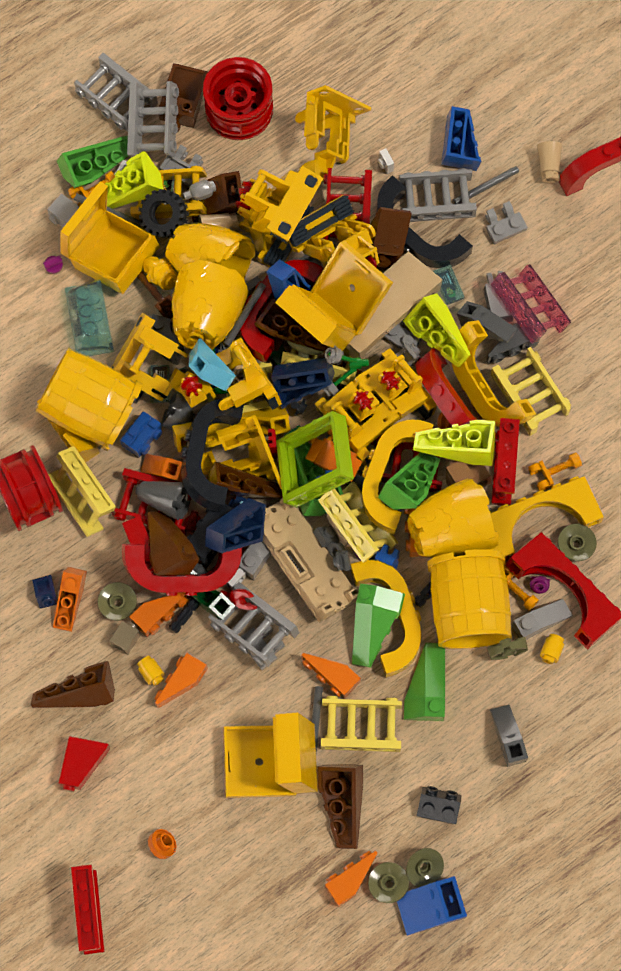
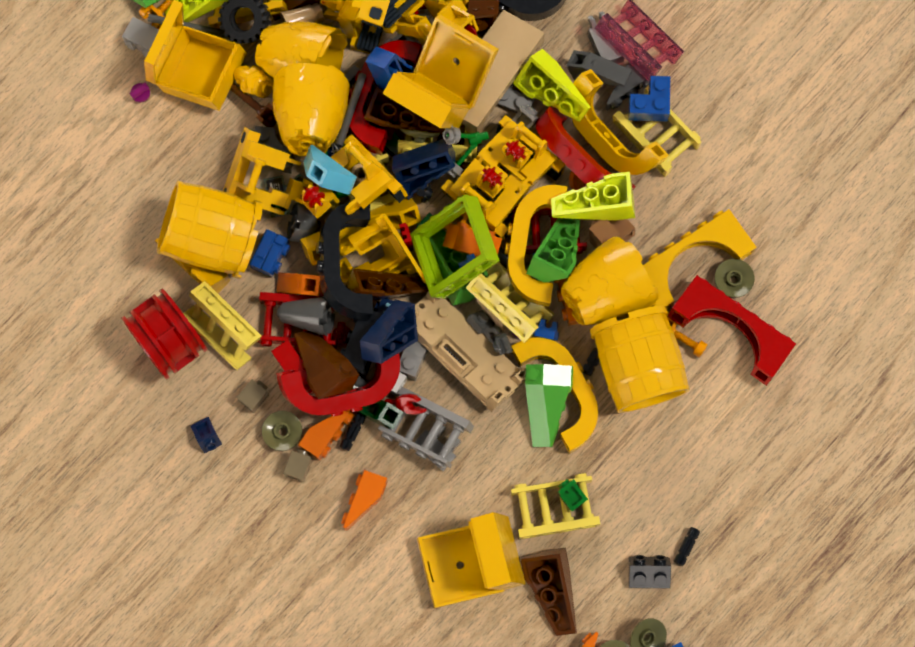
camera: 10 degrees left, 5 degrees up
reddish brown wedge [31,661,115,708] -> none
orange slope [53,567,87,632] -> none
red slope [59,736,110,792] -> none
clear light blue windscreen [65,279,114,356] -> none
yellow brick [137,656,165,686] -> none
orange slope [301,653,361,699] -> none
dark grey bar [312,686,323,753] -> none
bright green wedge [404,643,445,721] -> none
clear light blue tile [433,265,465,305] -> none
olive plate [487,637,528,660] -> none
dark grey slope [490,705,528,767] -> none
red fence [491,418,520,506] -> none
light grey slope [512,599,573,640] -> none
light orange bar [528,452,582,491] -> none
magenta plate [530,576,550,594] -> none
yellow brick [540,634,564,664] -> none
none -> dark tan brick [236,379,269,413]
none -> green bracket [556,479,588,512]
none -> blue brick [628,76,671,122]
none -> black axle [674,527,700,566]

